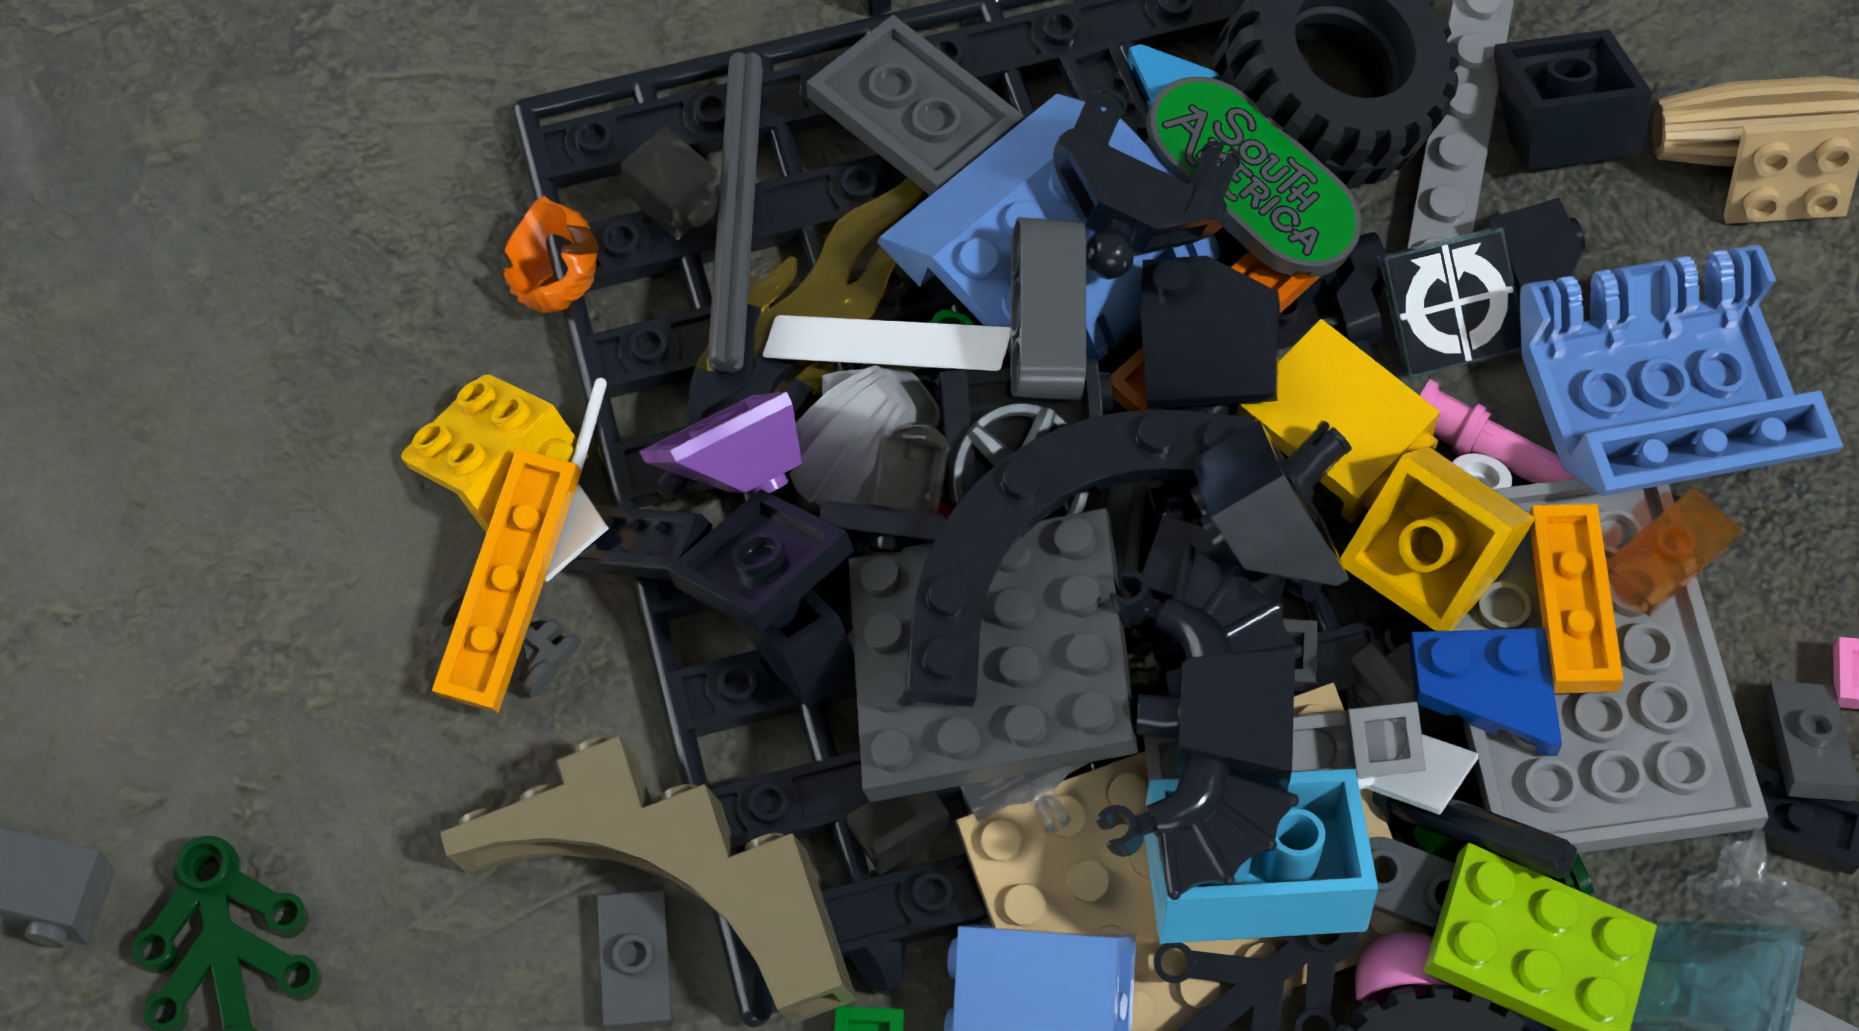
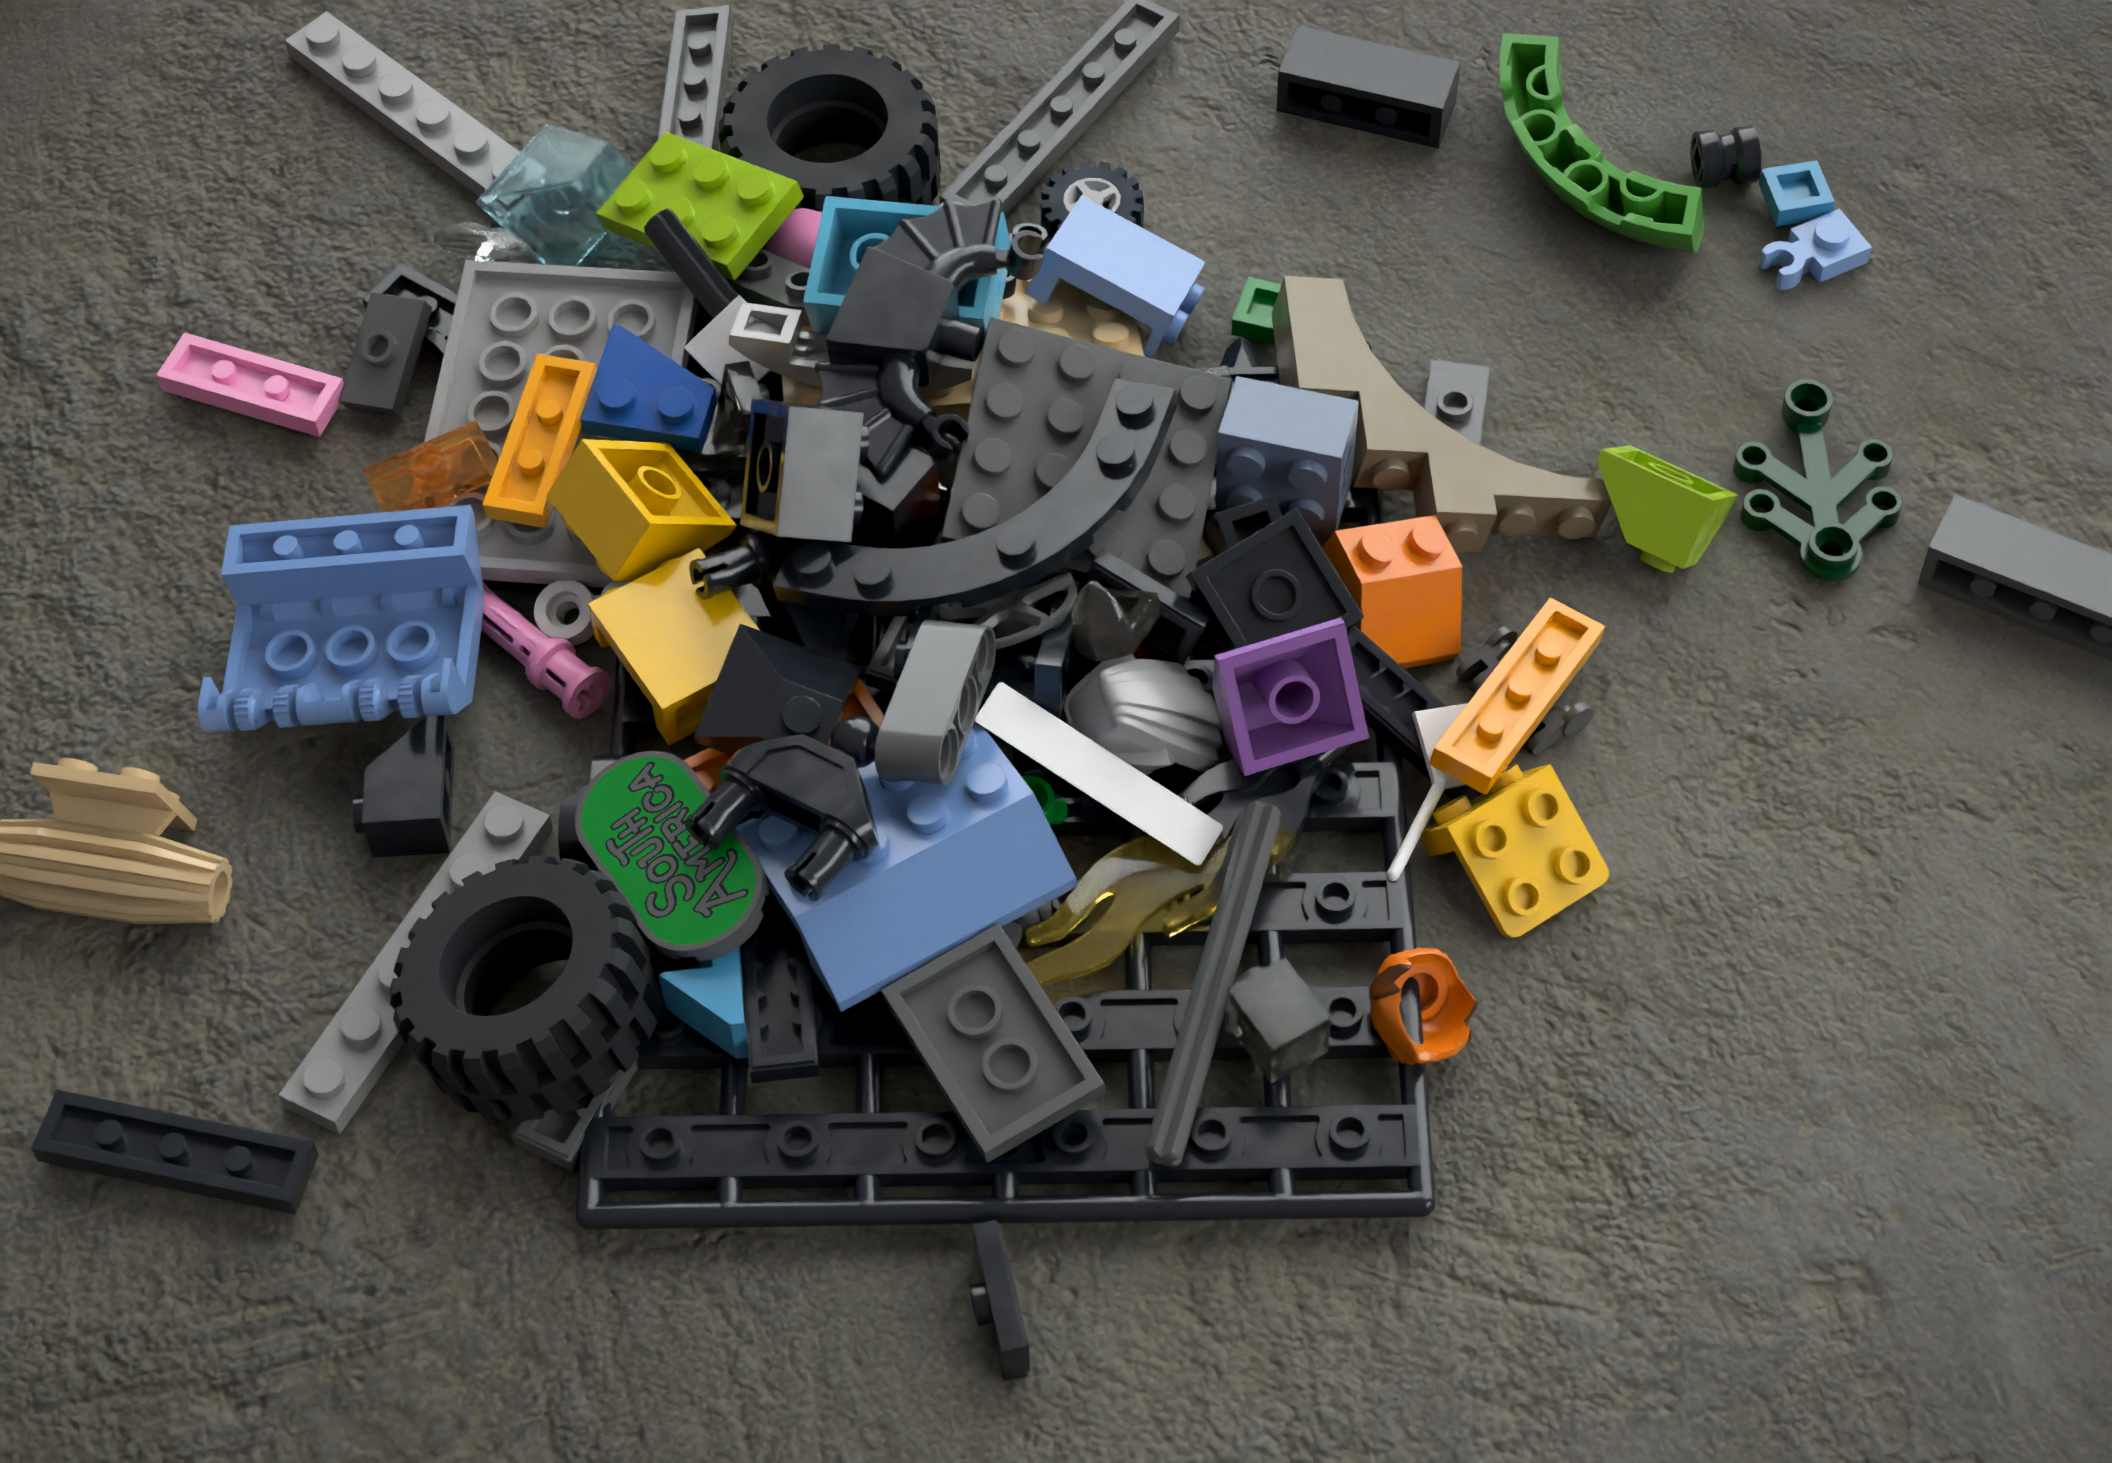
camera: 165 degrees left, 10 degrees down
tile [1378,227,1522,379] -> none
black slope [1494,29,1652,170] -> none
none -> sand blue brick [1215,376,1359,535]
none -> orange slope [1322,515,1462,669]
none -> lime slope [1596,445,1739,573]

